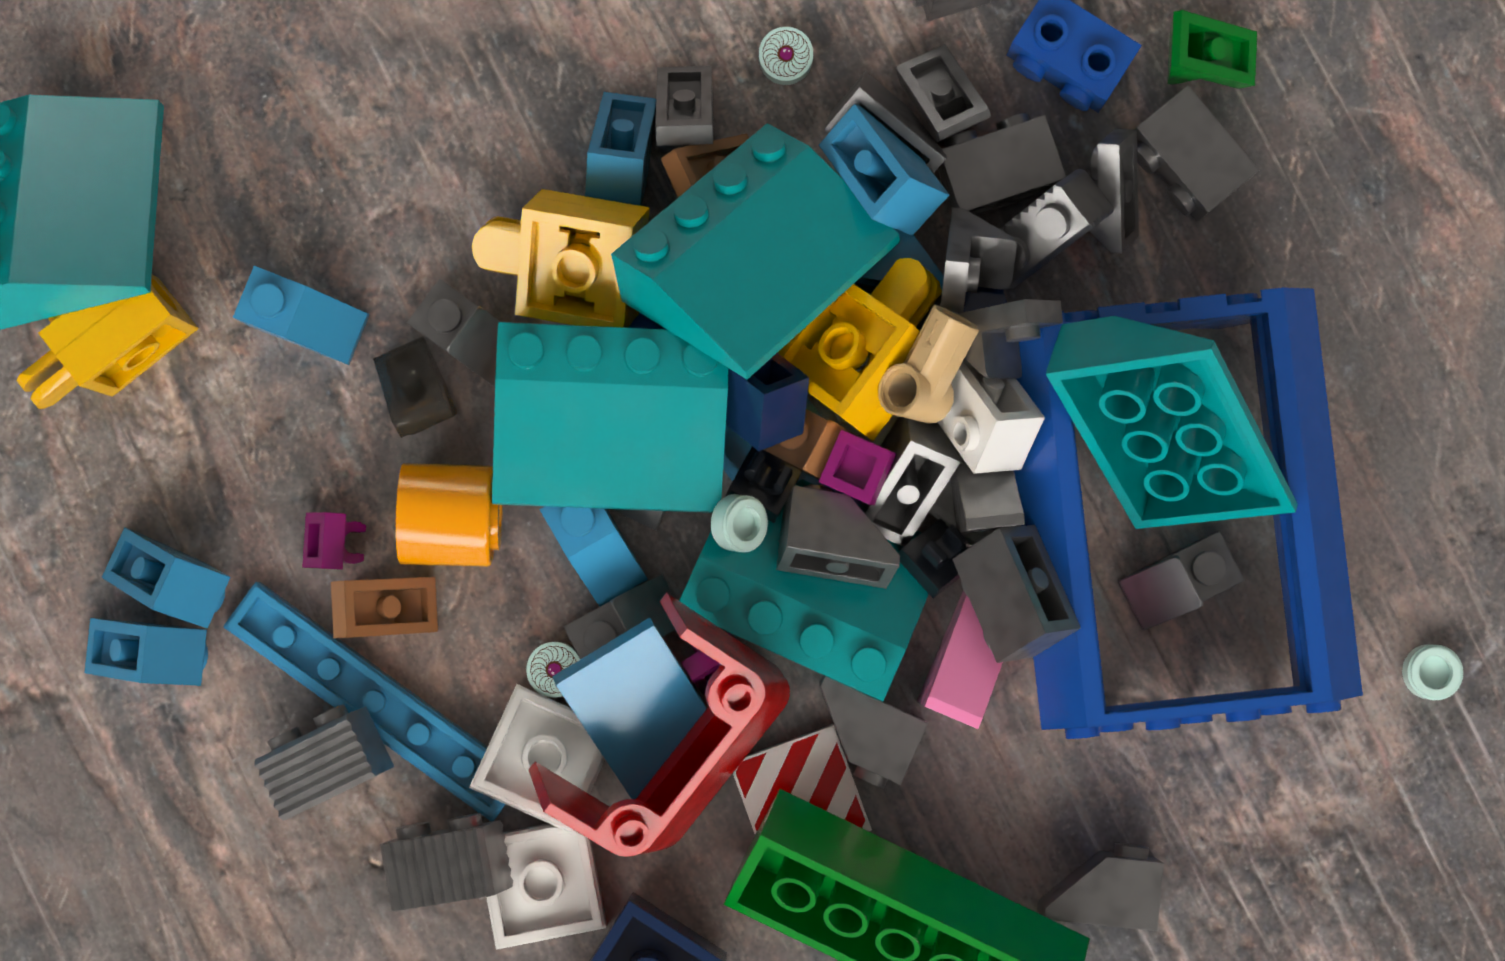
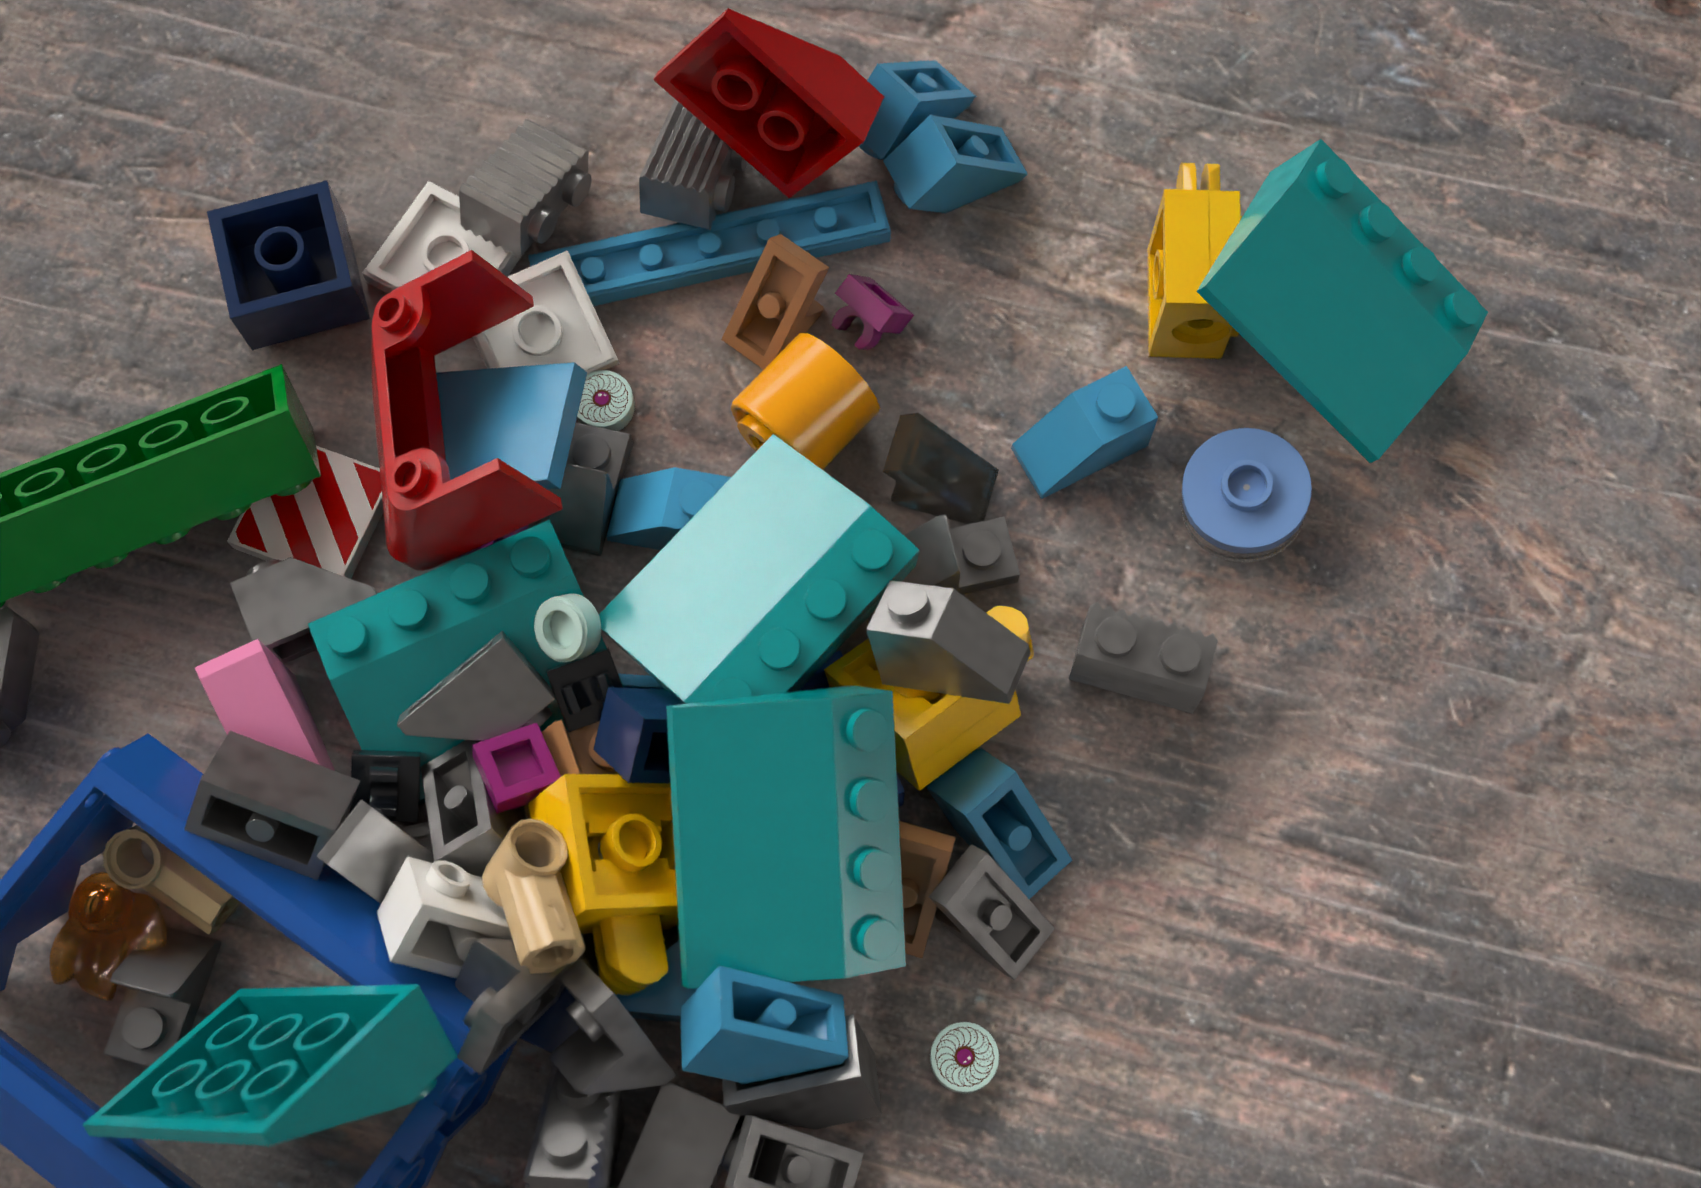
camera: 130 degrees right, 15 degrees down
none -> clear orange plate [49,872,167,1001]
none -> tan piece [103,825,241,935]
none -> red slope [653,8,885,199]
none -> flat silver slope [866,580,1030,704]
none -> flat silver brick [1069,602,1218,714]
none -> medium blue piece [1181,428,1312,563]

